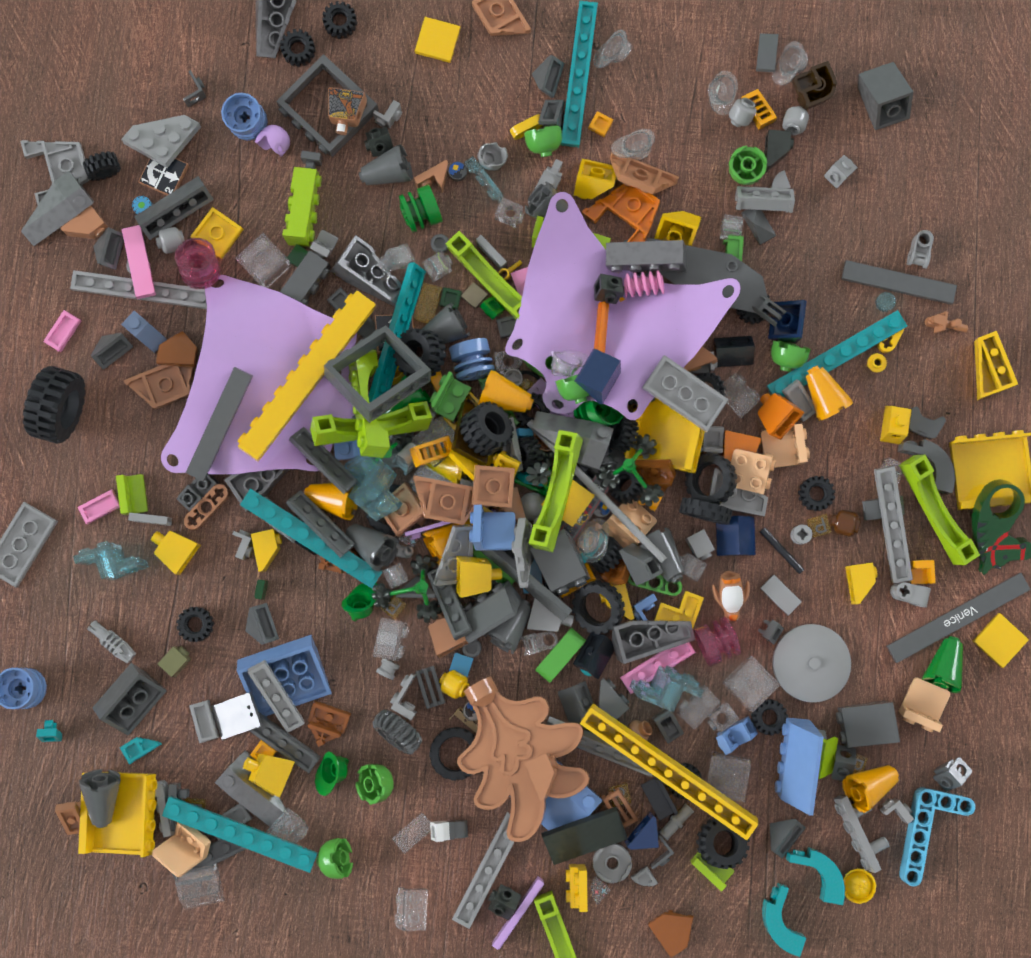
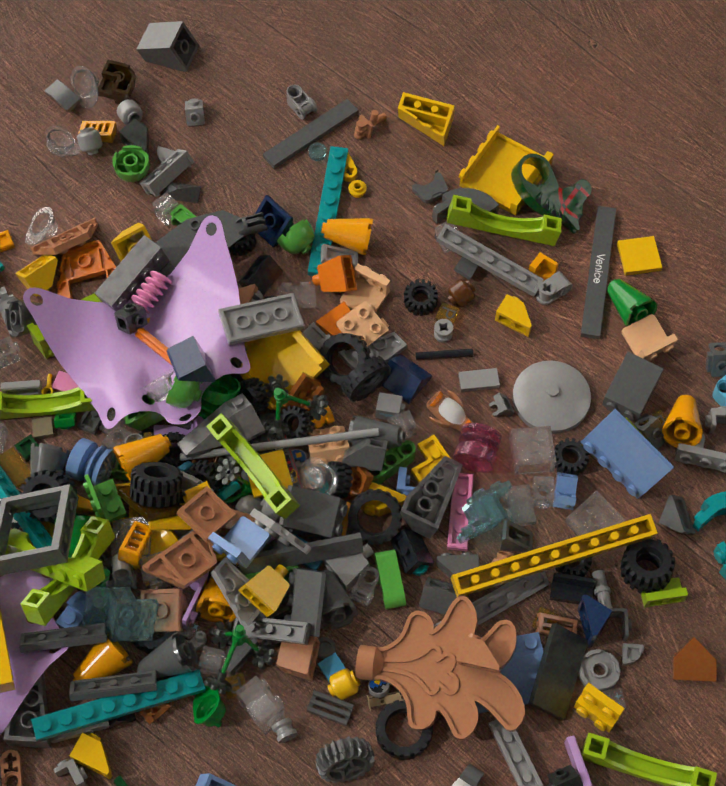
camera: 50 degrees left, 20 degrees down
light grey bracket [390,673,417,720] -> none
yellow torso [880,406,911,444] -> none

